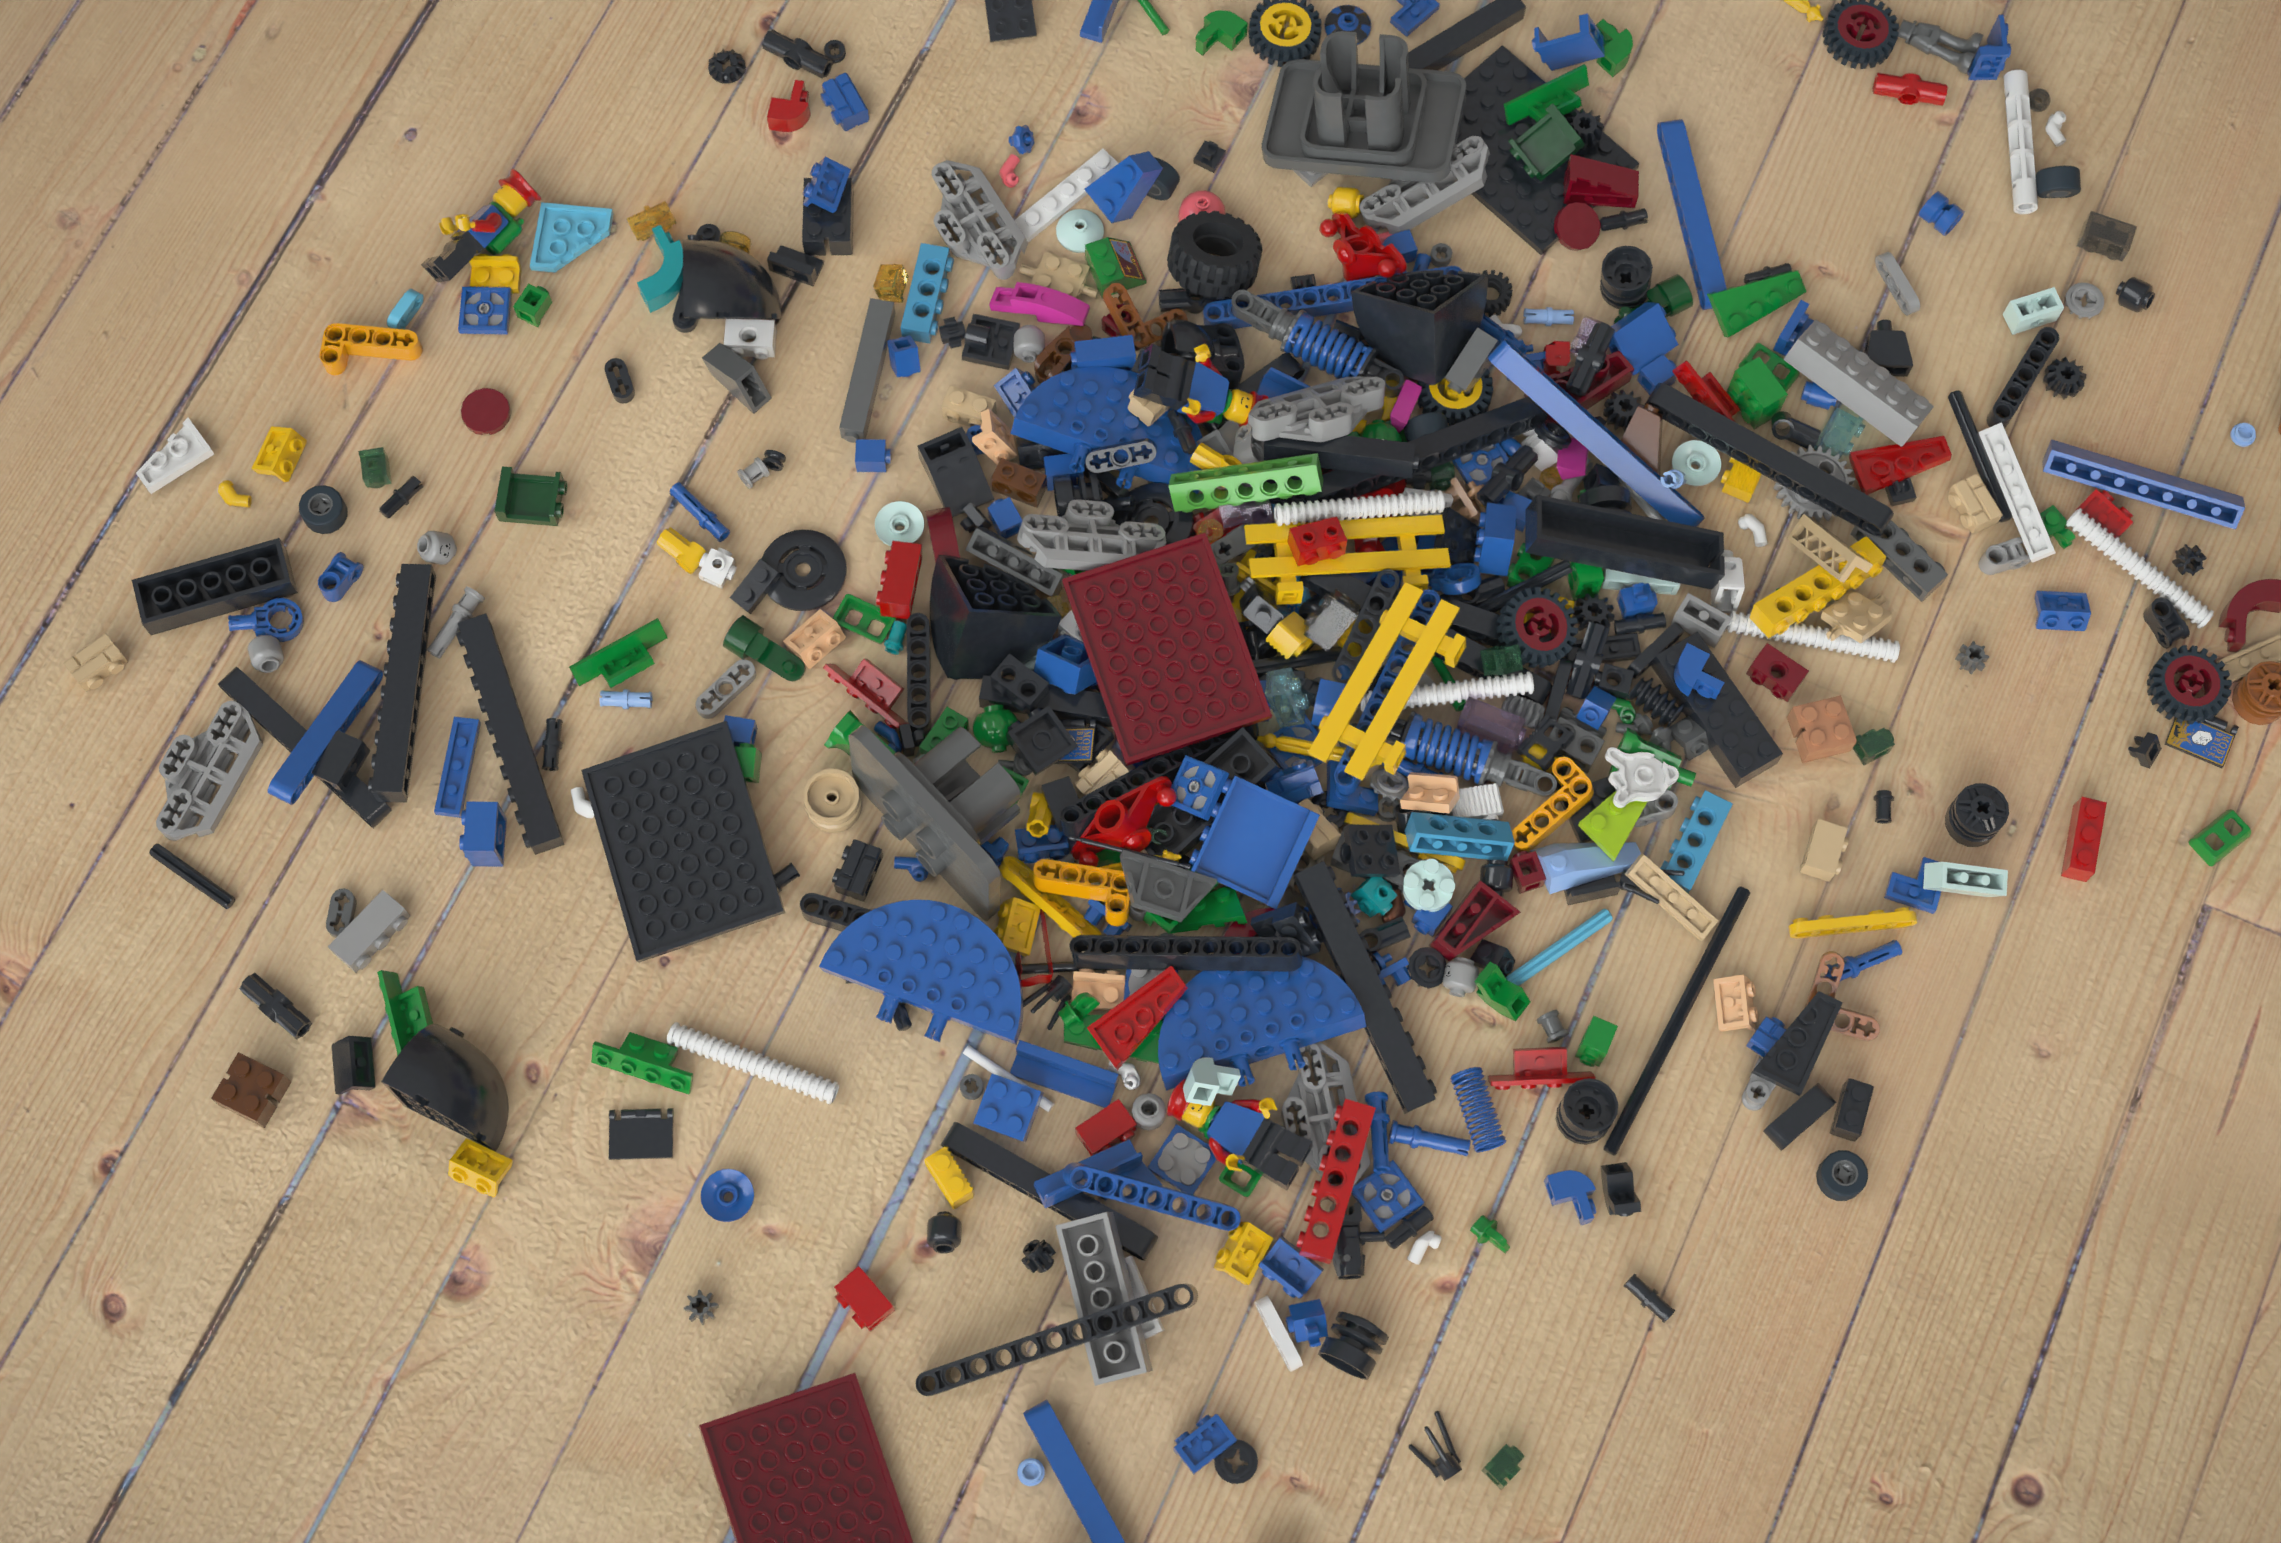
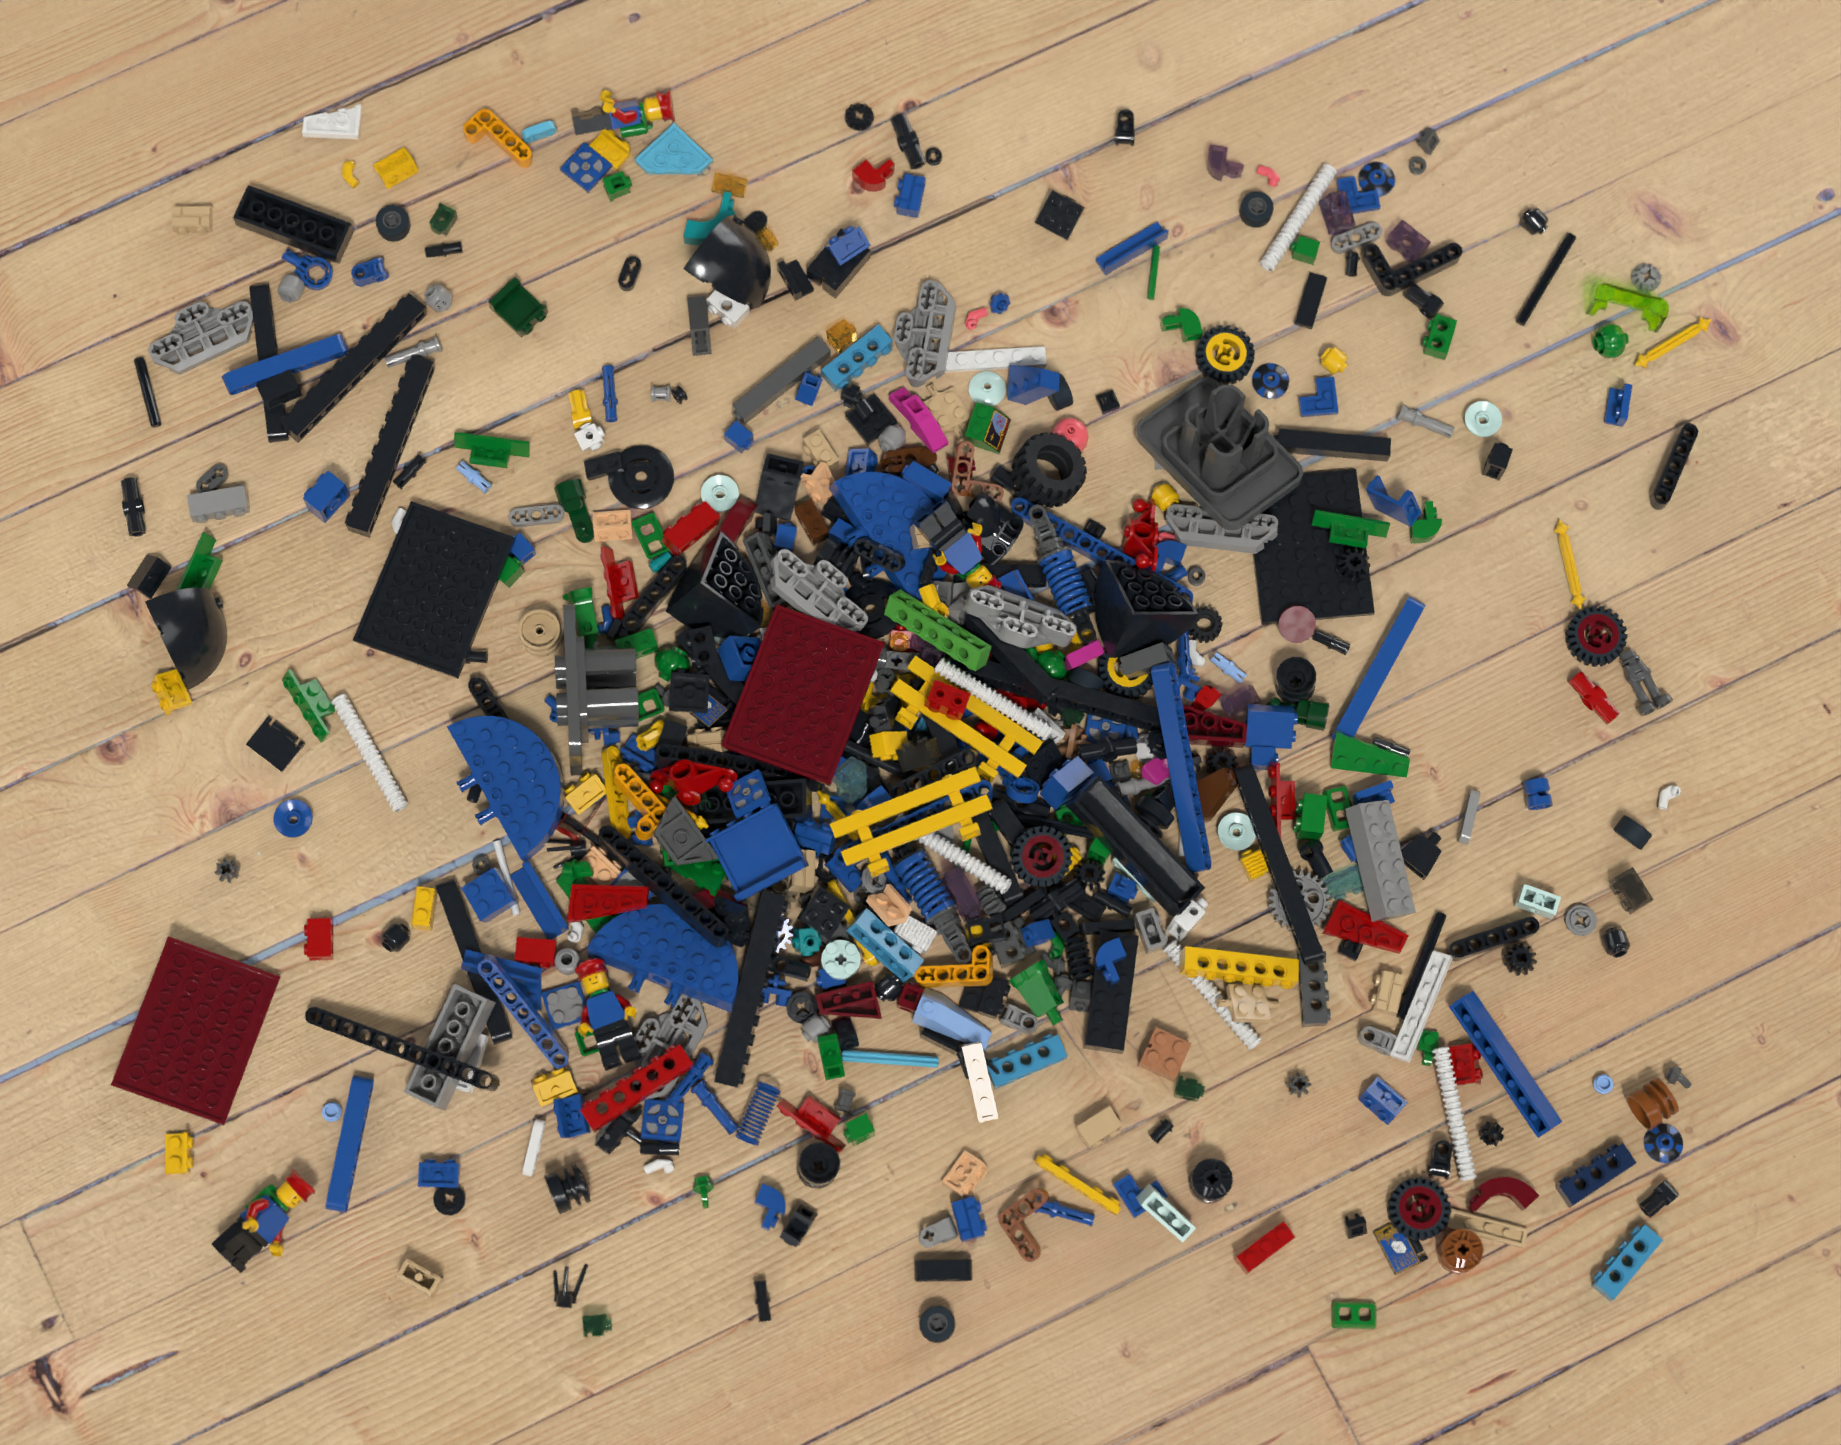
camera: 35 degrees right, 5 degrees up
reddish brown piece [211,1052,291,1128] -> none
blue plate [434,717,481,818] -> none
dark red tile [461,388,510,435] -> none
black brick [832,839,883,902] -> none
black gear [1021,1240,1056,1273] -> none
black piece [1069,835,1191,870] -> none
light aqua brick [1183,1058,1241,1106] -> none
blue brick [1285,1299,1328,1348] -> none
clear green brick [1480,644,1523,675] -> none
dark green panel [1508,103,1586,182] -> none
dark red wedge [1564,154,1639,208] -> none
black piece [1566,322,1615,396] -> none
lime wing [1578,790,1648,862] -> none
black axle [1604,886,1750,1156] -> none
white tile [1605,747,1679,808] -> none
light blue axle [1661,469,1687,489] -> none
white arm [1738,514,1768,547] -> none
dark red brick [1746,643,1809,702] -> none
black wing [1751,991,1843,1096] -> none
tan fence [1787,514,1873,583] -> none
black brick [1830,1078,1874,1142] -> none
blue bracket [1968,15,2011,80] -> none
white piece [2004,70,2038,214] -> none
clear smoke plate [2029,88,2050,112] -> none

